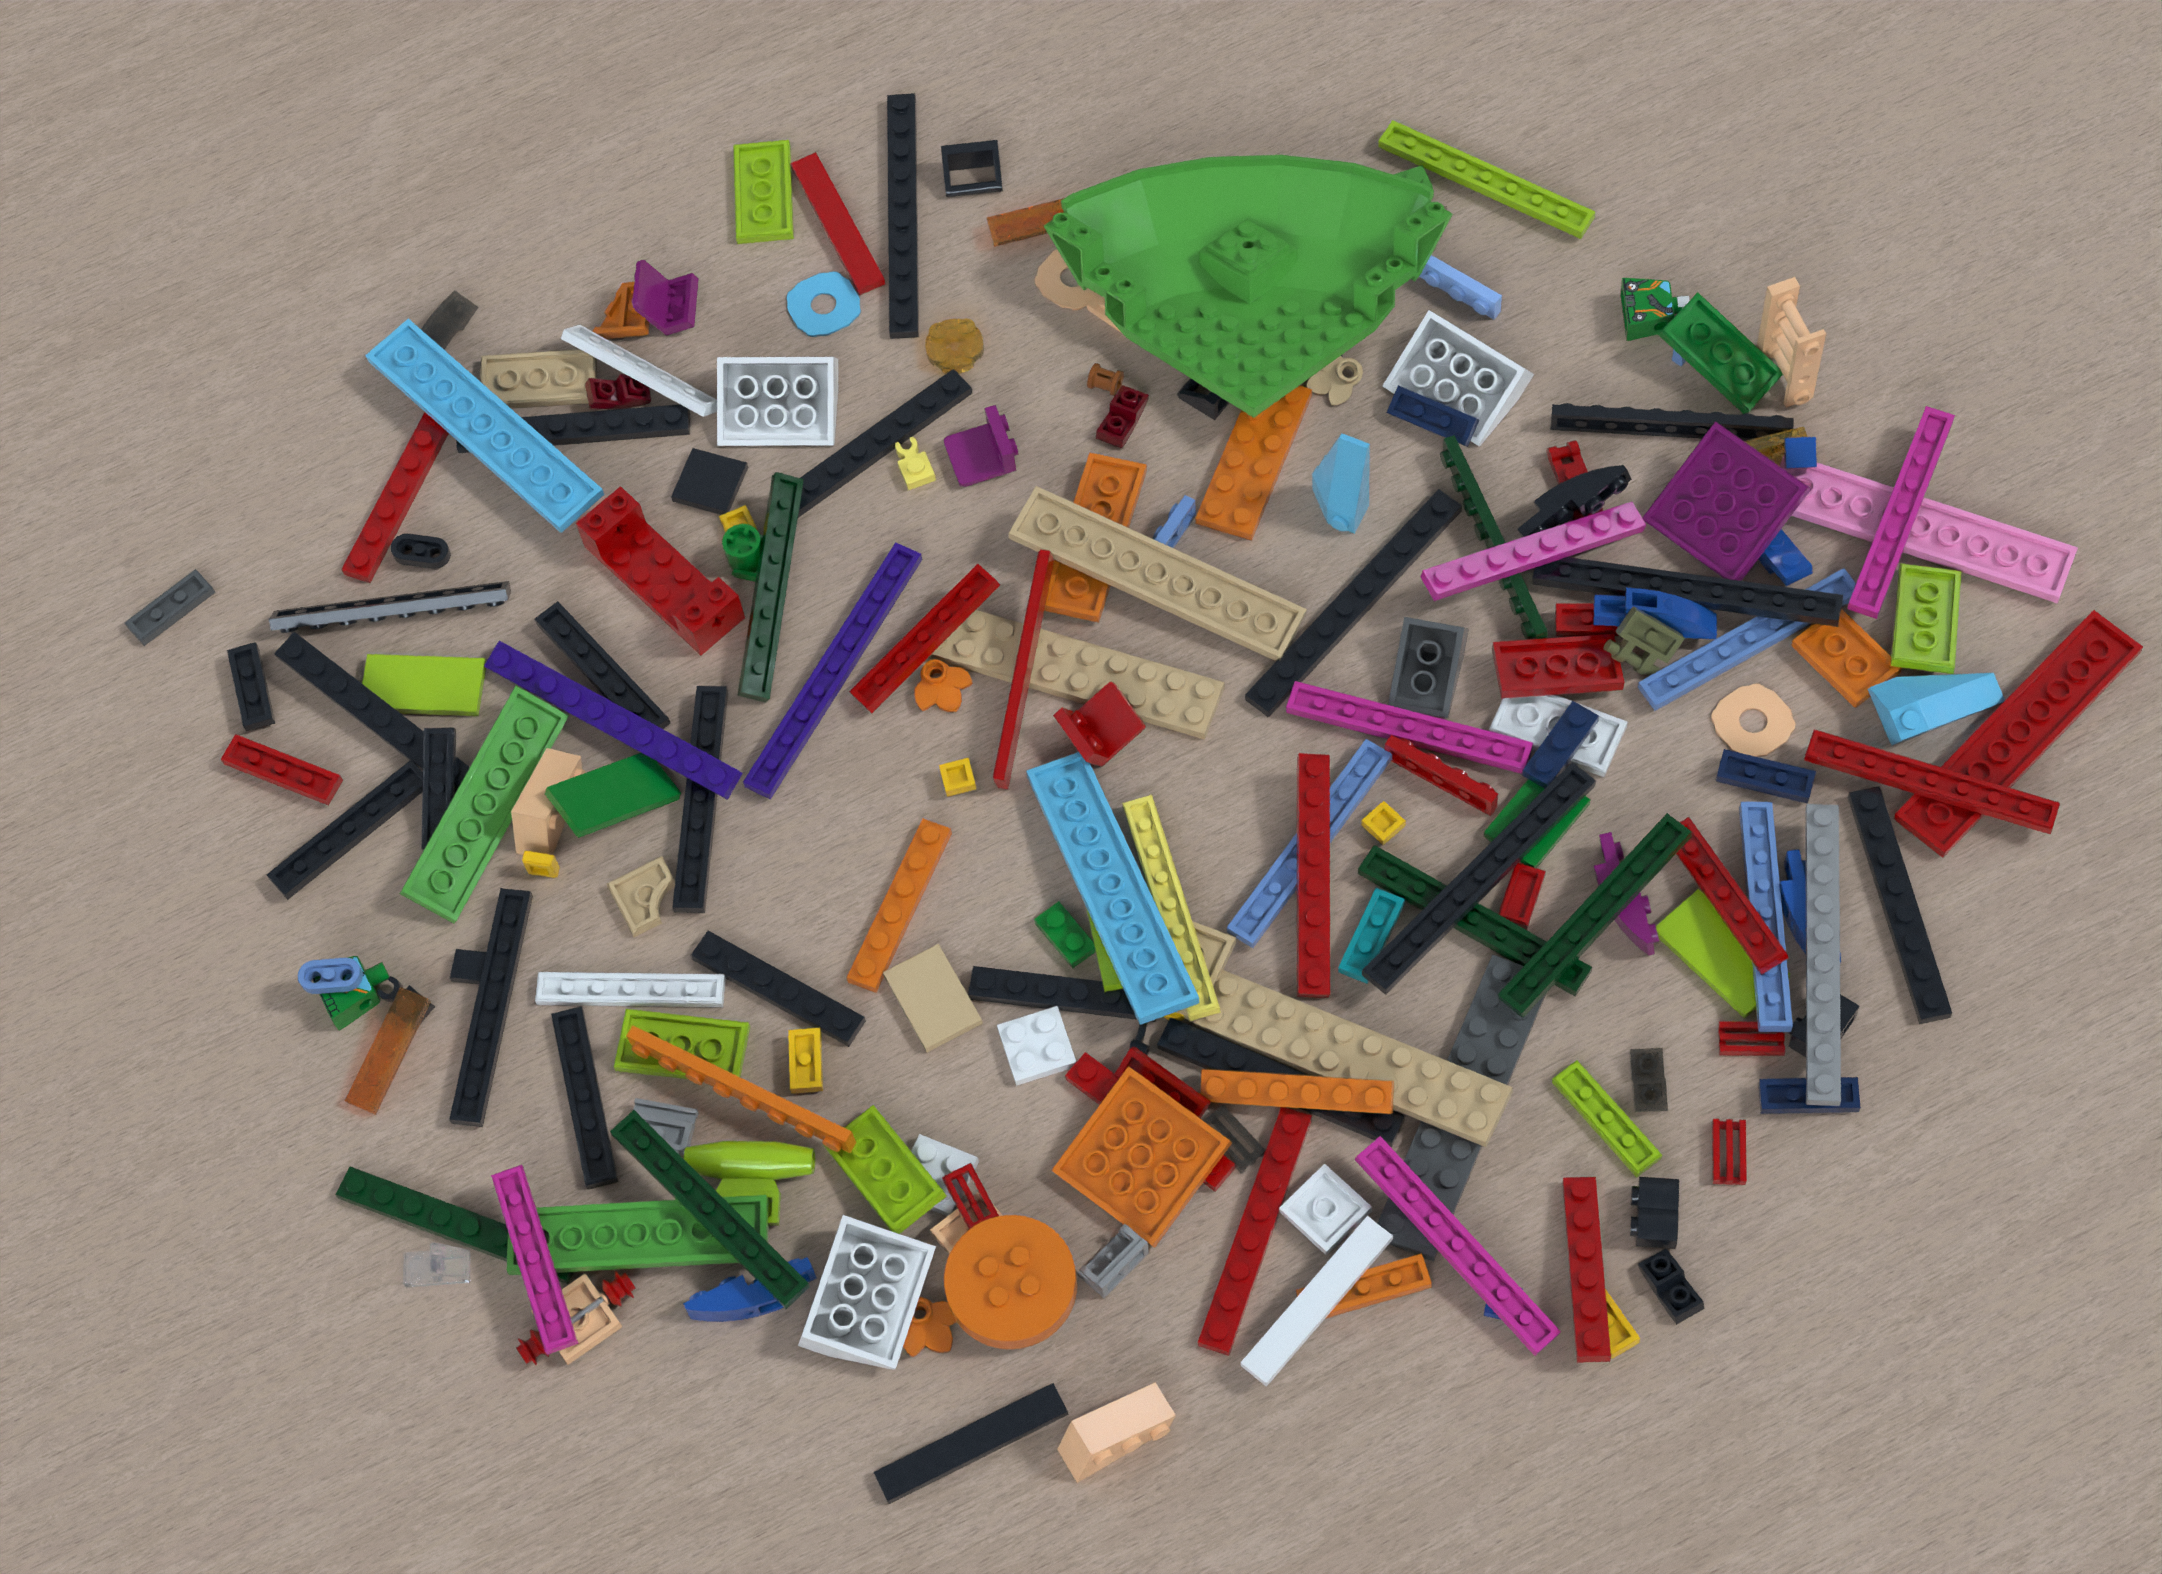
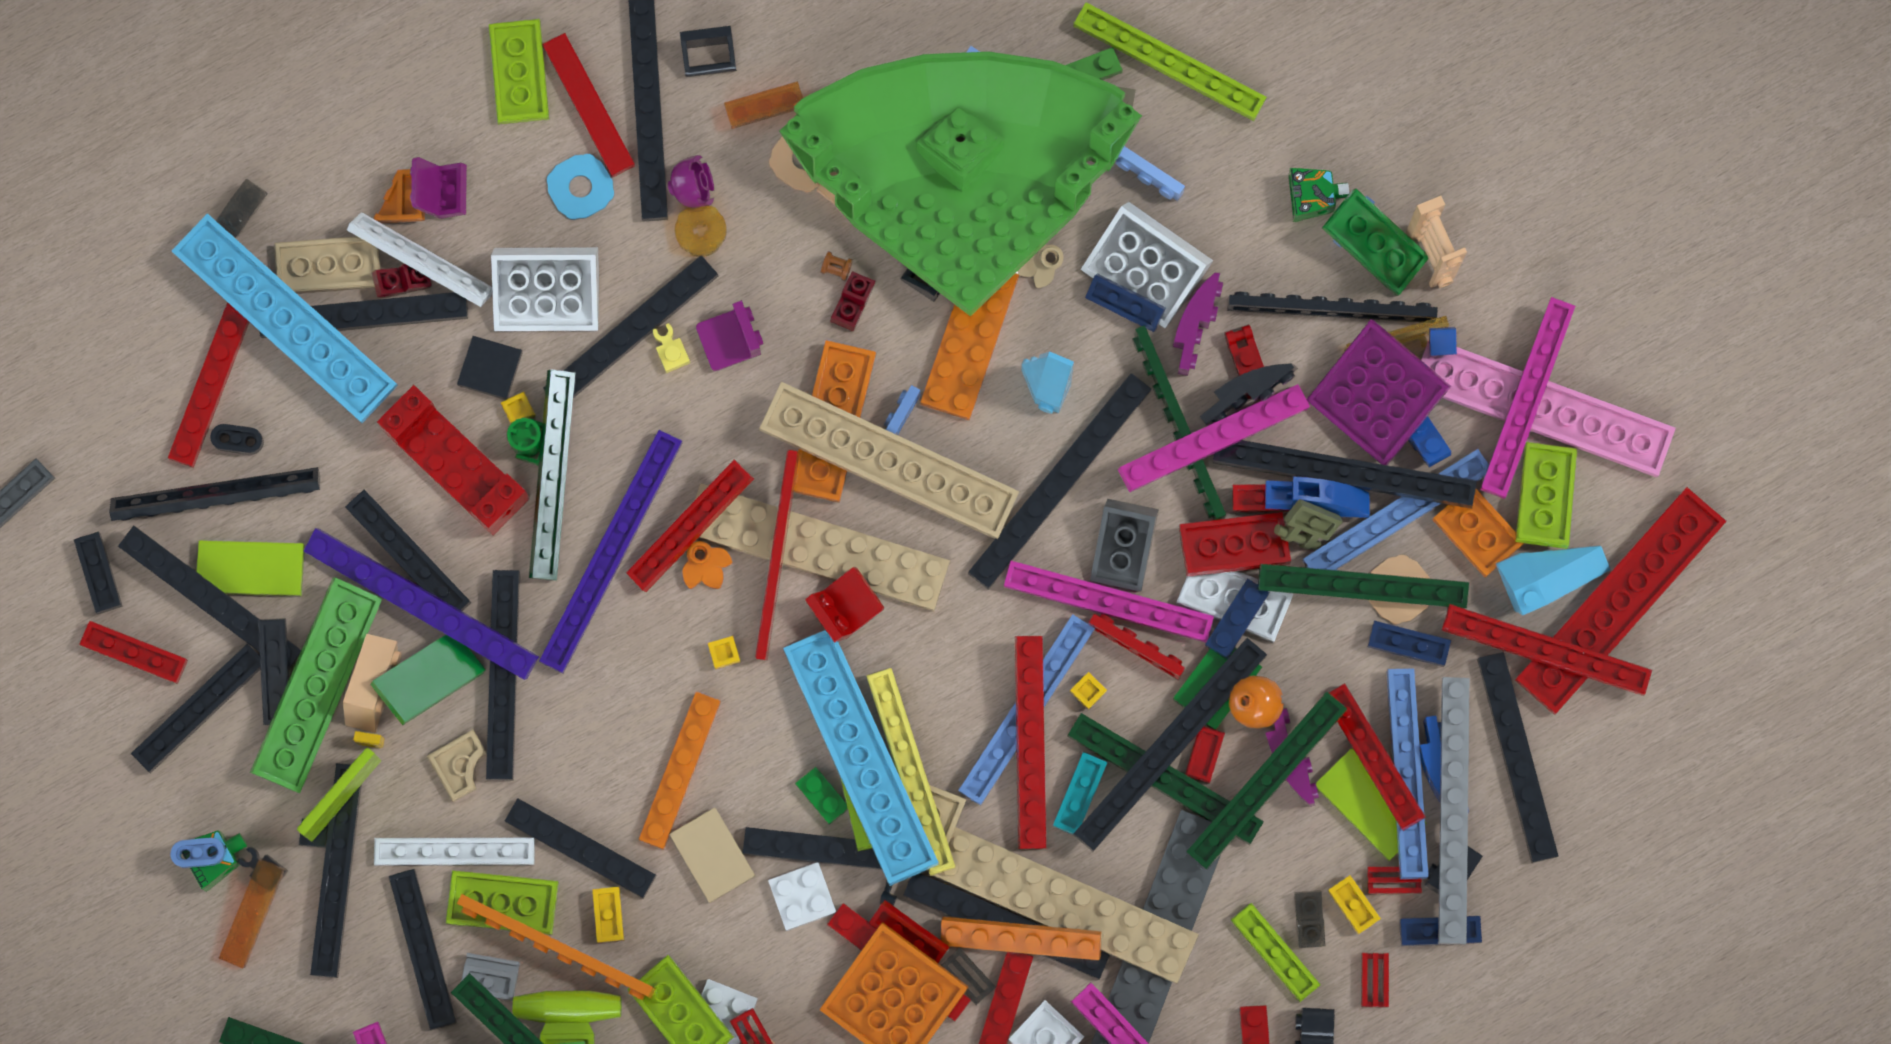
camera: 10 degrees left, 15 degrees up
none -> lime tile [297,748,382,842]
none -> magenta cylinder [668,155,714,208]
none -> magenta slope [1173,272,1223,376]
none -> orange cylinder [1229,676,1283,729]
none -> dark green plate [1257,563,1469,609]
none -> yellow plate [1328,875,1381,935]

